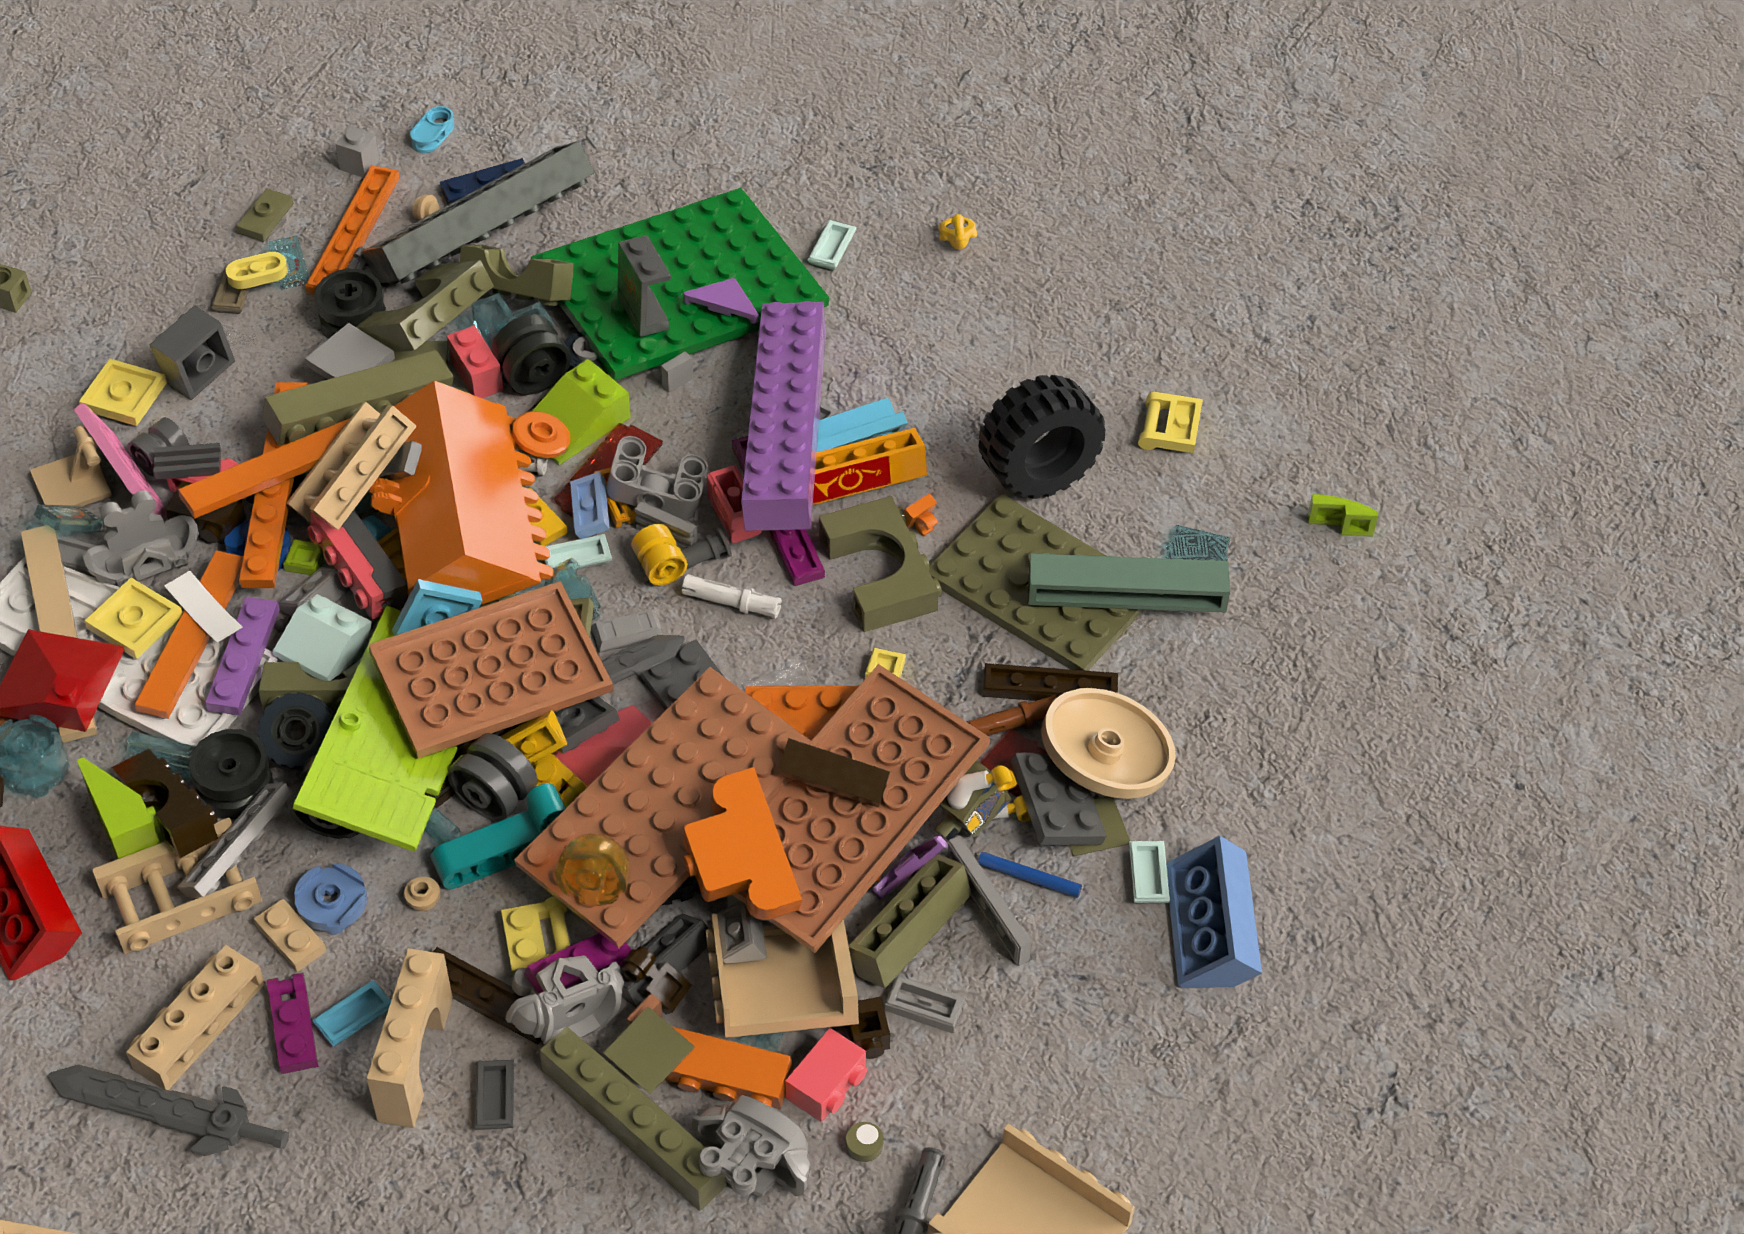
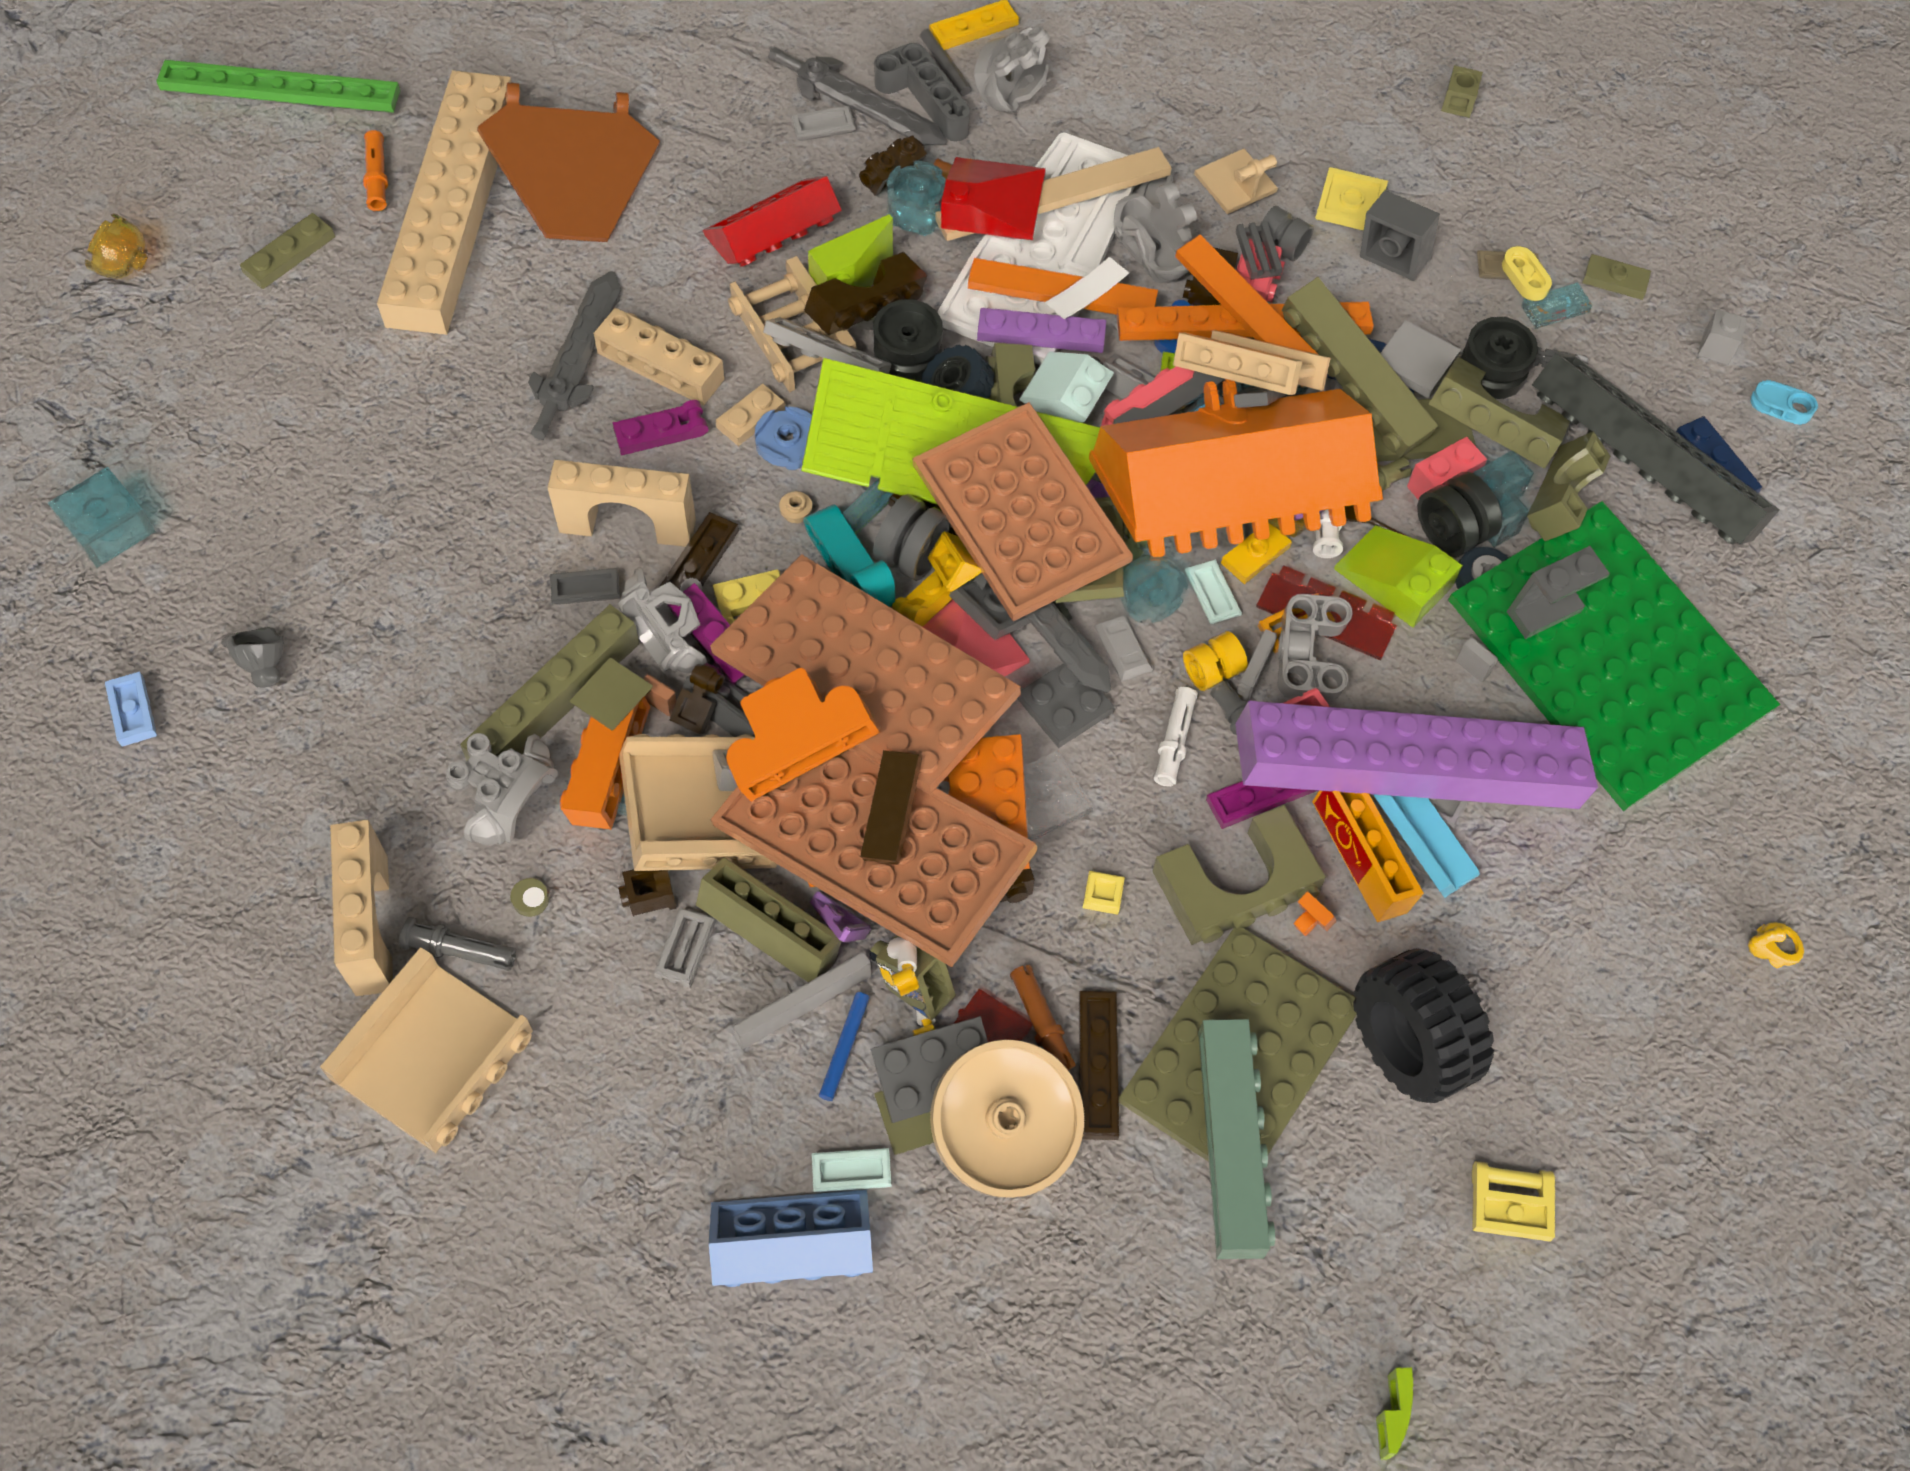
camera: 85 degrees right, 10 degrees up
clear light blue tile [34,505,103,531] -> none
bright pink tile [73,403,166,518] -> none
light yellow plate [84,578,183,659] -> none
clear light blue tile [127,731,196,780] -> none
orange tile [305,165,400,295] -> none
medium azure tile [312,980,391,1047] -> none
medium azure plate [392,579,483,636] -> none
tan plate [413,194,440,220] -> none
orange wheel [512,411,571,458] -> none
clear yellow cylinder [554,833,630,906] -> none
light blue plate [570,472,610,539] -> none
medium lavender tile [683,278,759,324] -> none
coral brick [785,1028,867,1122] -> none
light aqua tile [808,220,856,271] -> none
clear light blue piece [1166,525,1230,561] -> none

